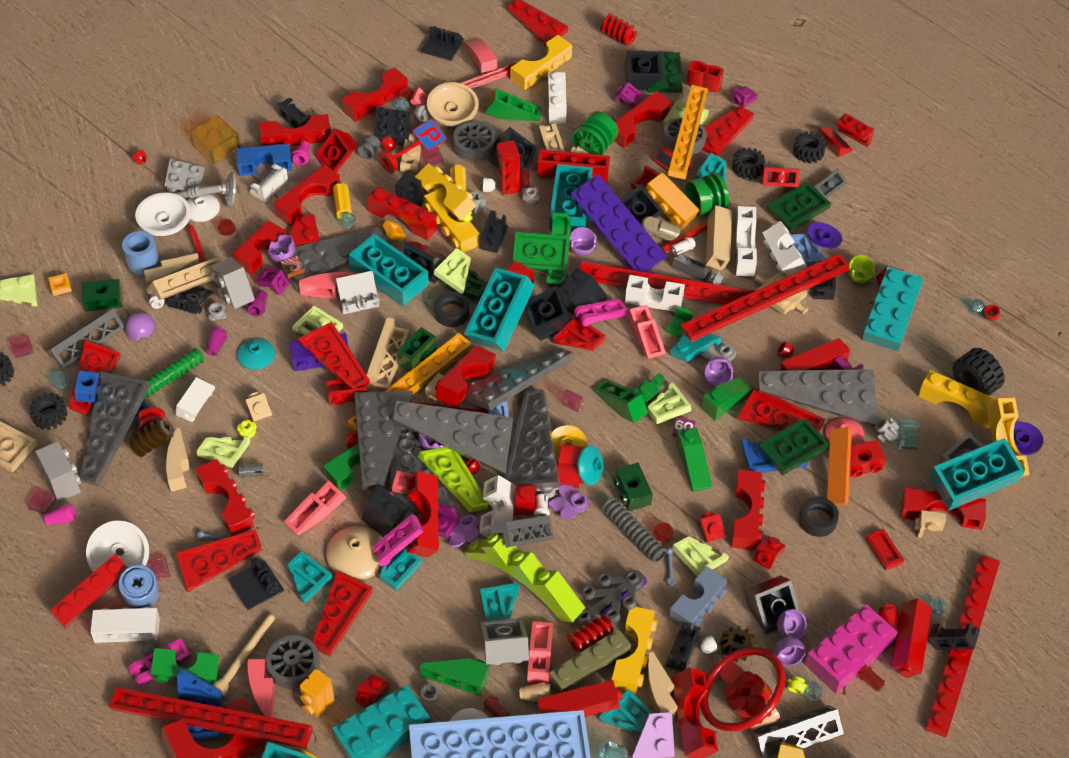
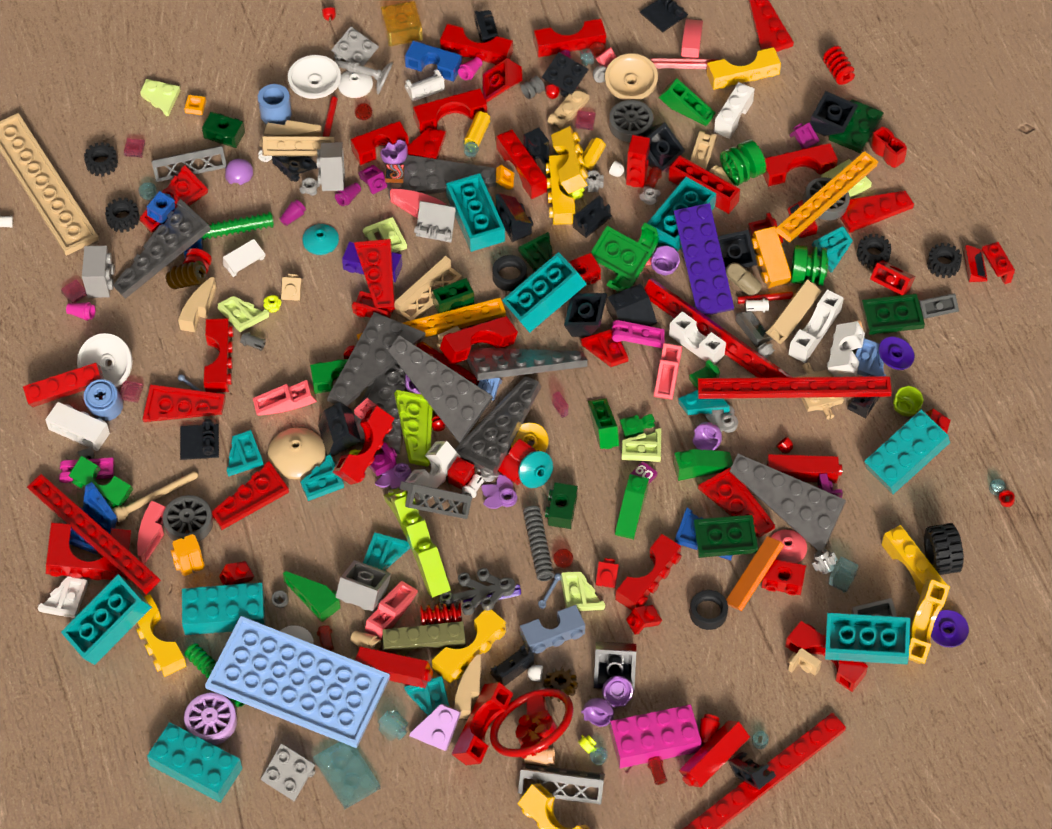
camera: 30 degrees right, 5 degrees up
dark pink plate [373,514,424,566] -> none
red piece [378,118,447,174] -> none
yellowish green wing [434,248,471,294] -> none
magenta bracket [731,85,758,108] -> none
red tile [865,528,904,571] -> none

